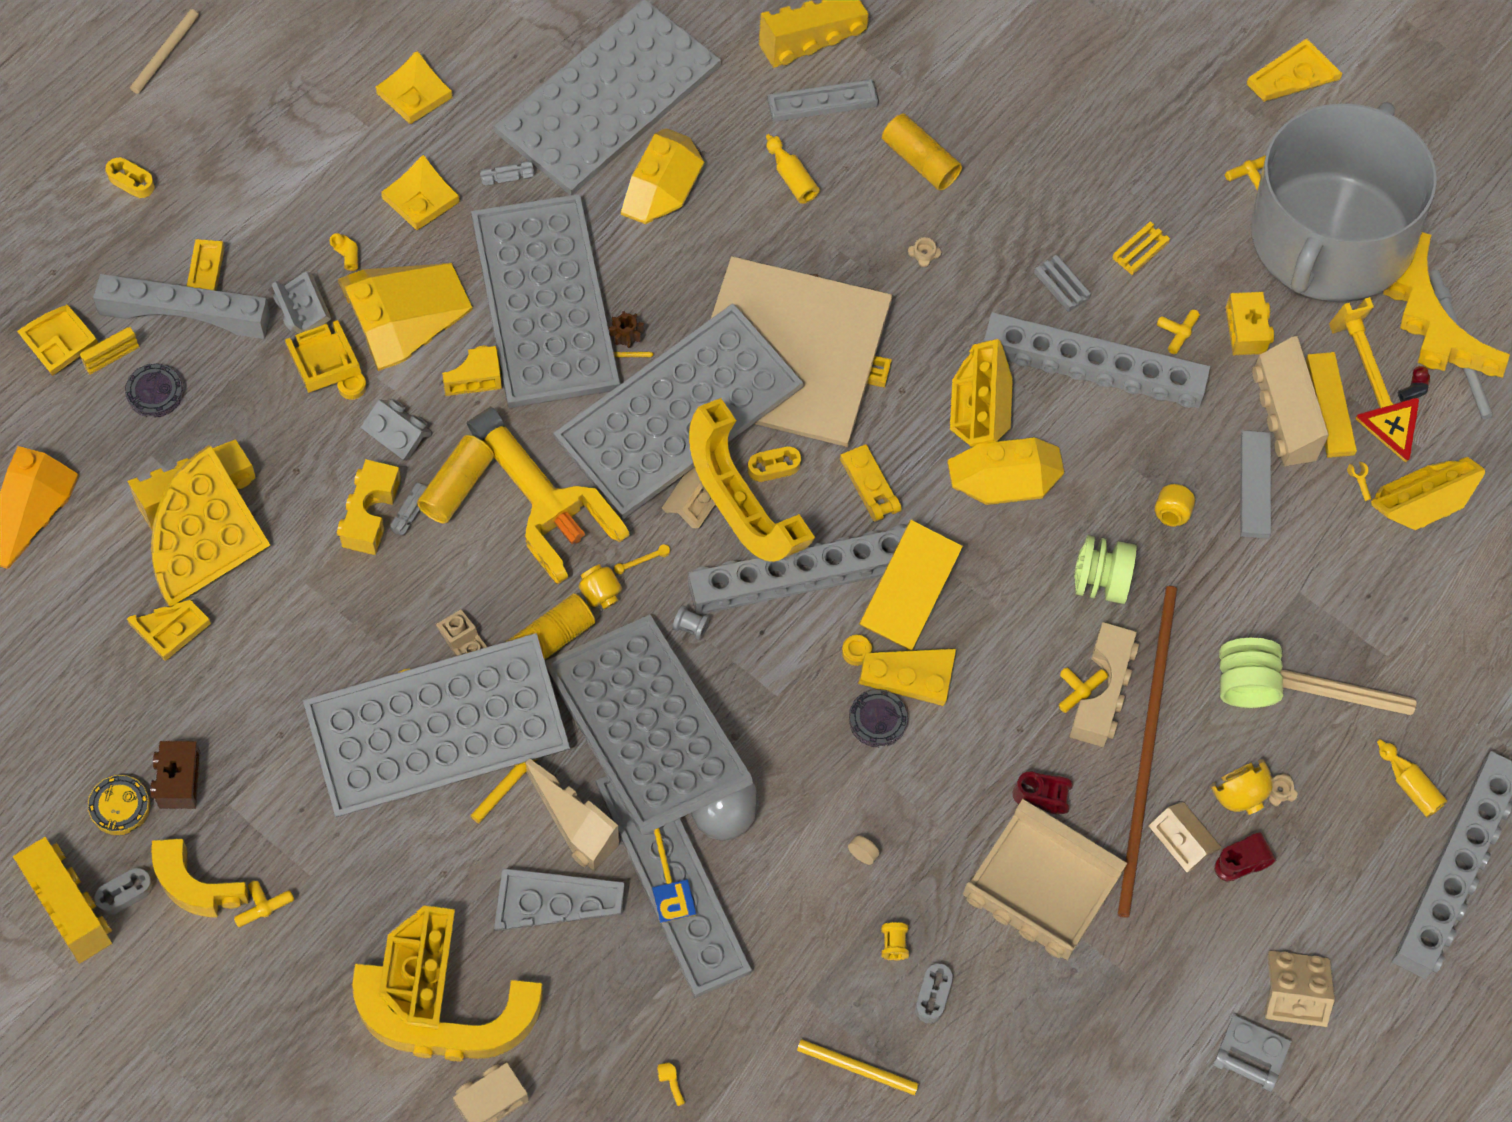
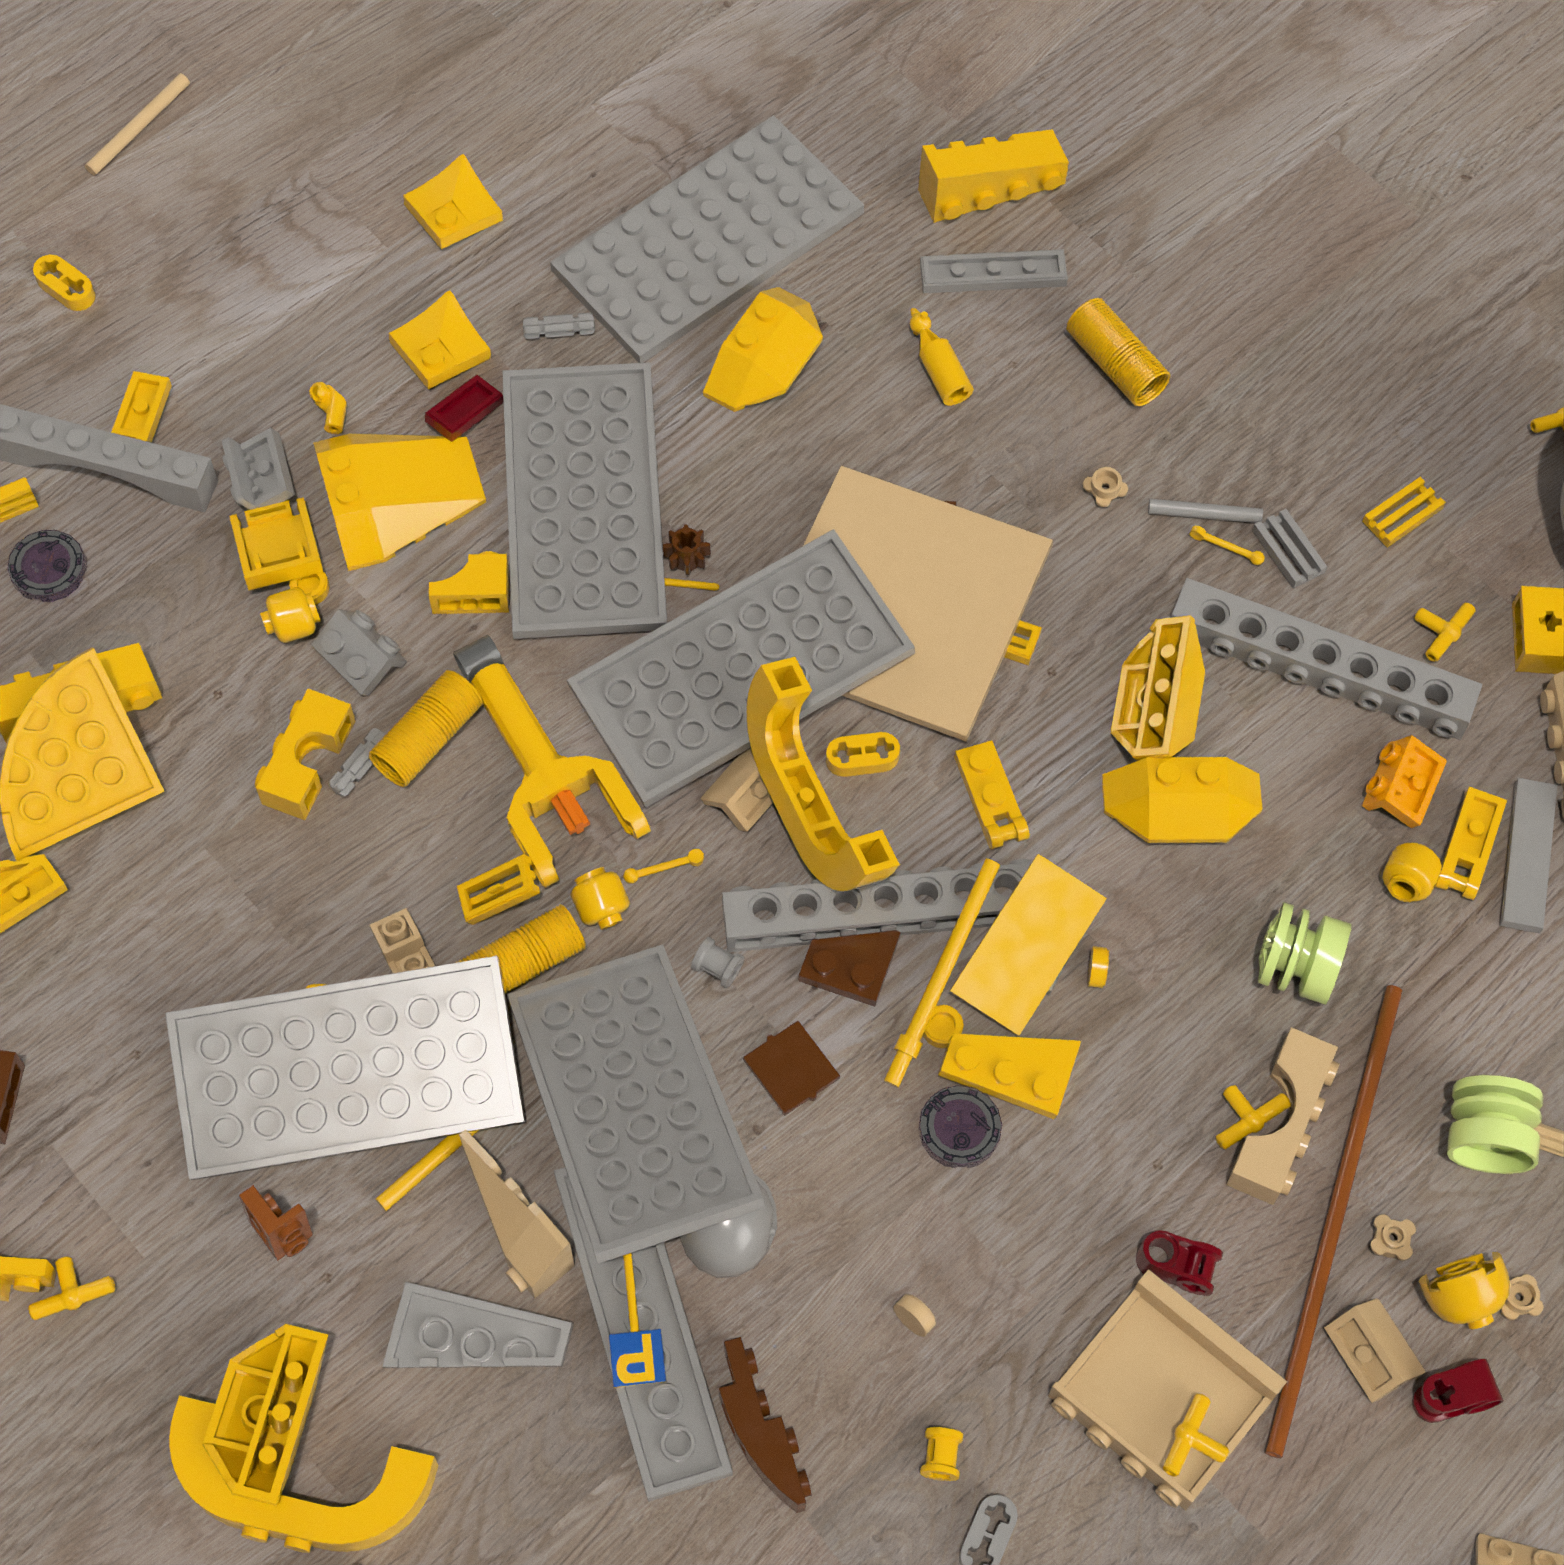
camera: 10 degrees right, 0 degrees up
none -> dark orange bracket [239,1185,313,1261]
none -> yellow head [260,587,321,643]
none -> dark red tile [425,374,503,442]
none -> yellow tile [457,854,540,925]
none -> reddish brown slope [719,1337,812,1513]
none -> reddish brown piece [743,1021,840,1116]
none -> reddish brown wing [798,930,901,1007]
none -> yellow bar [884,858,1000,1088]
none -> yellow tile [1088,946,1109,988]
none -> light grey bar [1148,499,1263,523]
none -> yellow piece [1163,1394,1229,1477]
none -> yellow hinge [1189,525,1265,566]
none -> light orange bracket [1362,735,1447,828]
none -> tan plate [1370,1214,1416,1261]
none -> yellow plate [1435,786,1507,900]

